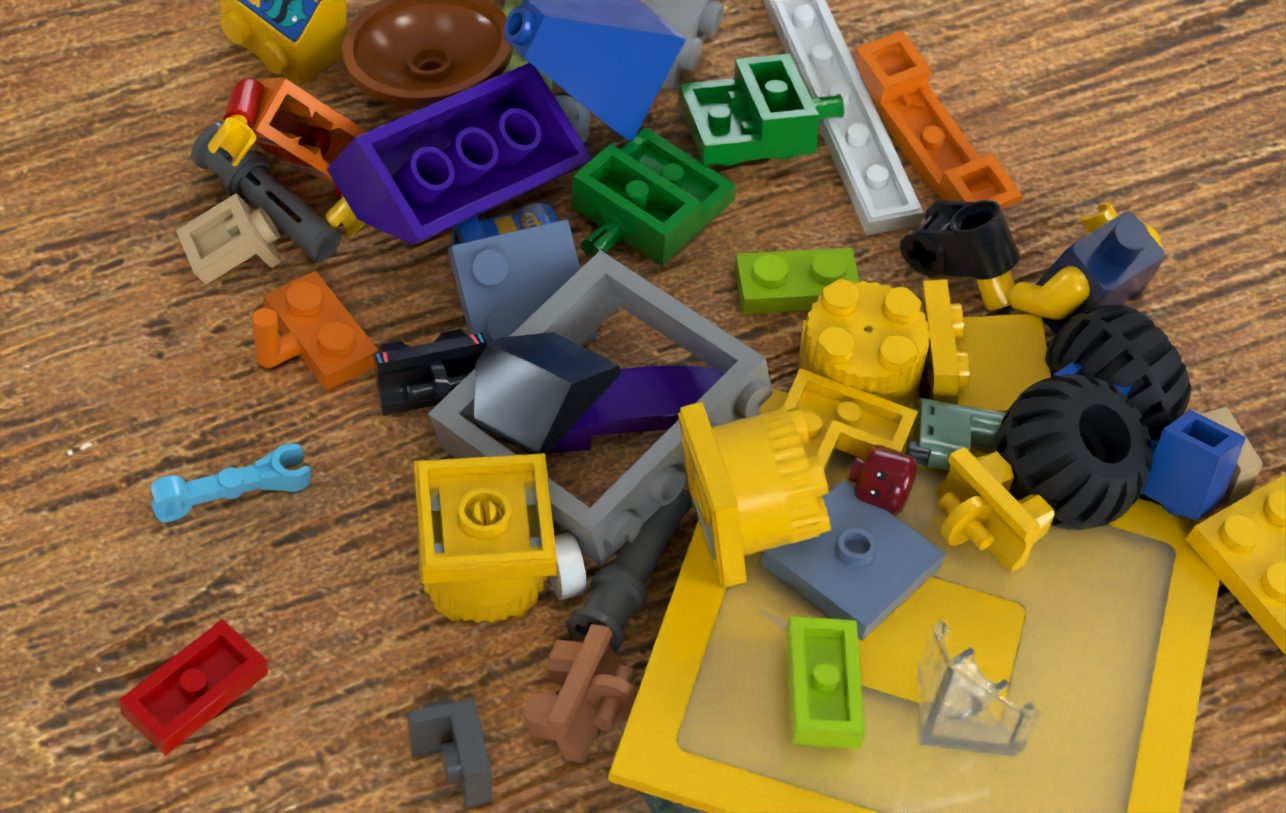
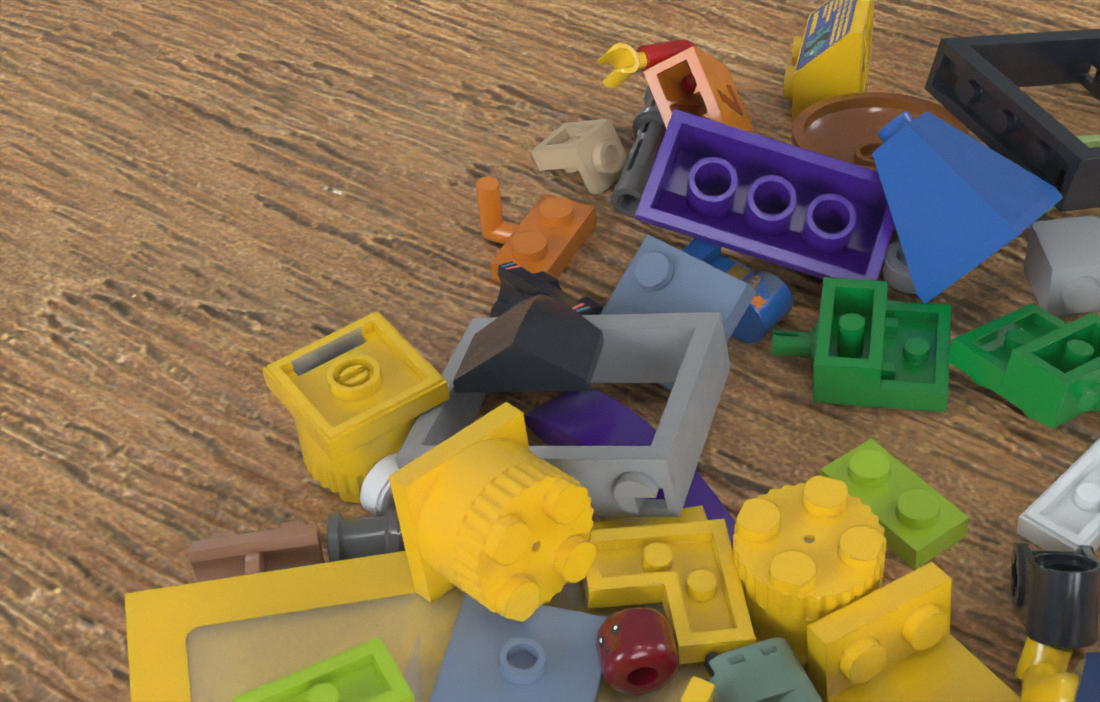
camera: 70 degrees right, 10 degrees down
red plate [118,619,268,756] -> none
medium azure piece [151,443,311,522] -> none
dark grey bracket [407,699,492,808] -> none

